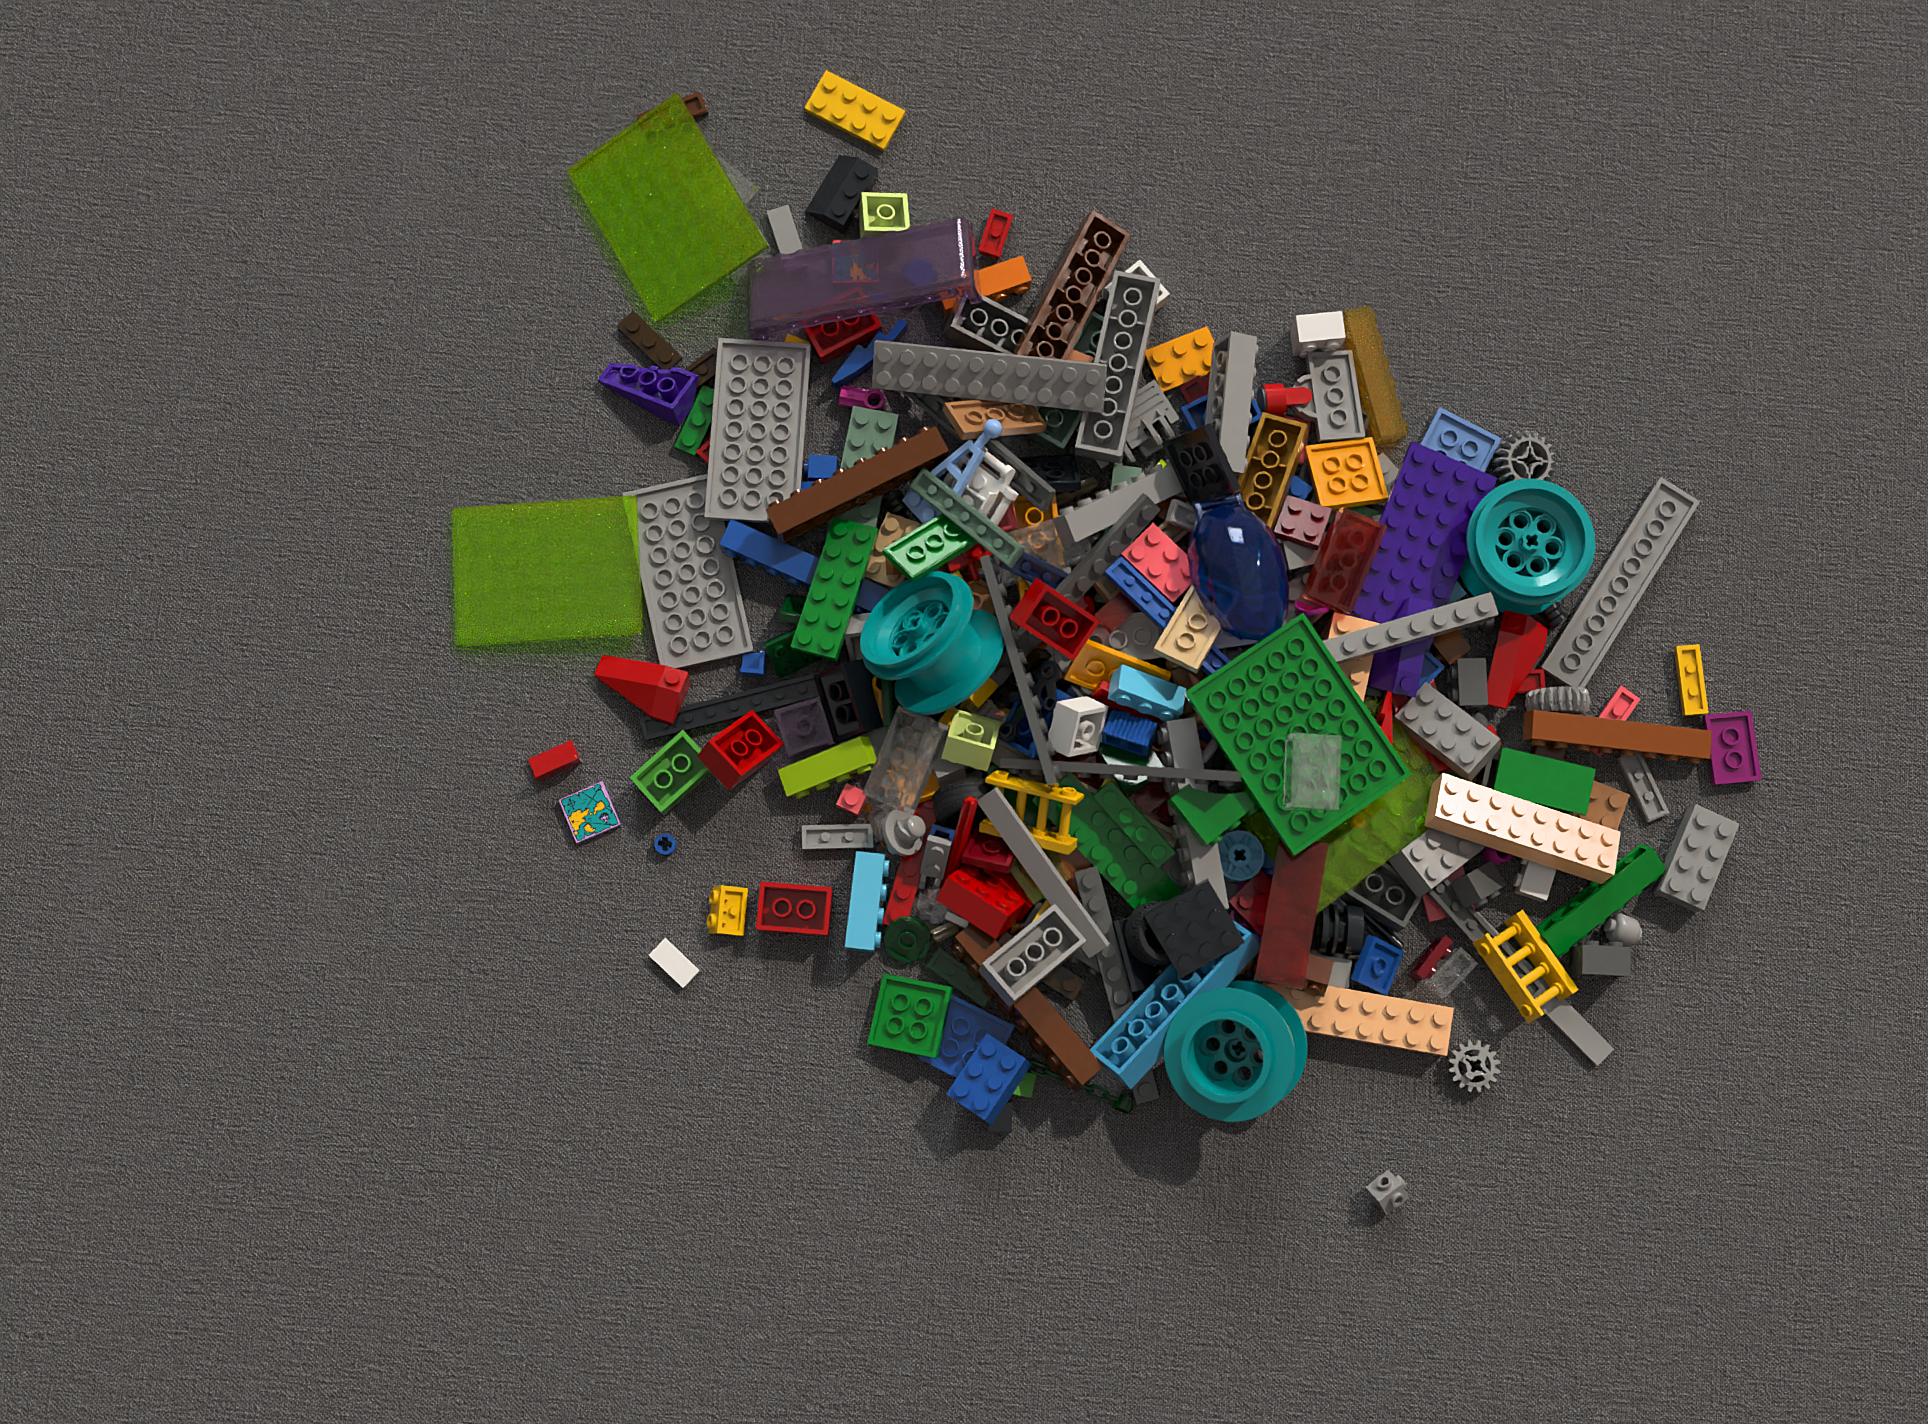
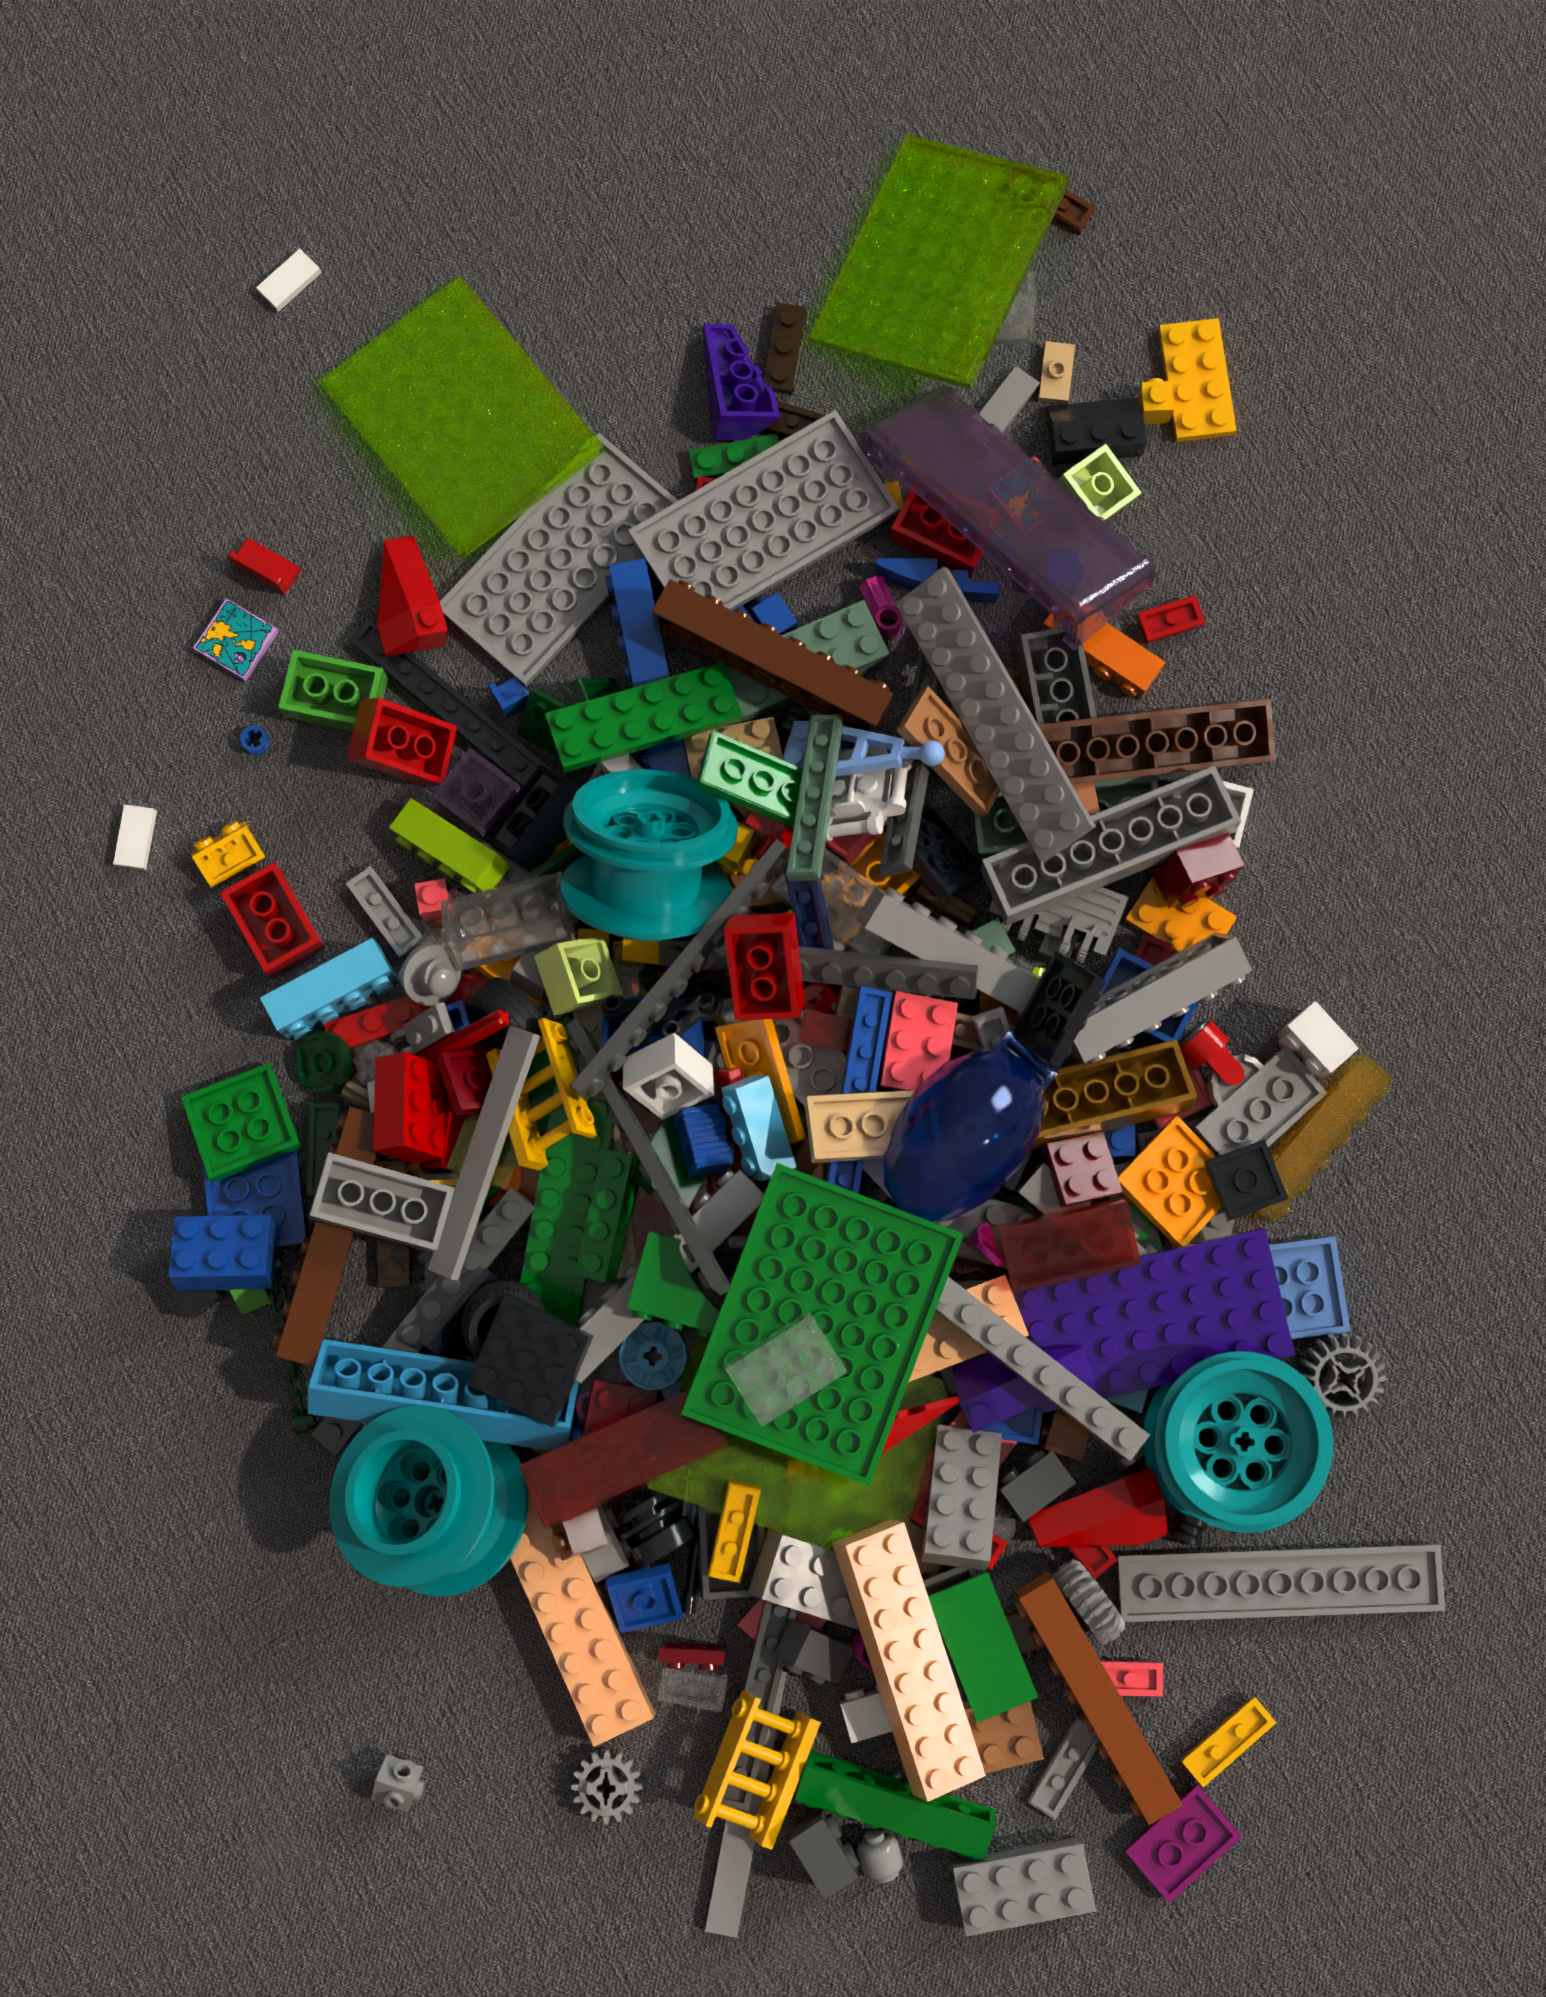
camera: 60 degrees right, 0 degrees up
none -> white tile [256,248,322,312]
none -> yellow tile [708,1480,761,1583]
none -> tan plate [1038,341,1075,404]
none -> yellow brick [1137,378,1174,425]
none -> dark red brick [1153,833,1245,908]
none -> black tile [1204,1139,1289,1222]

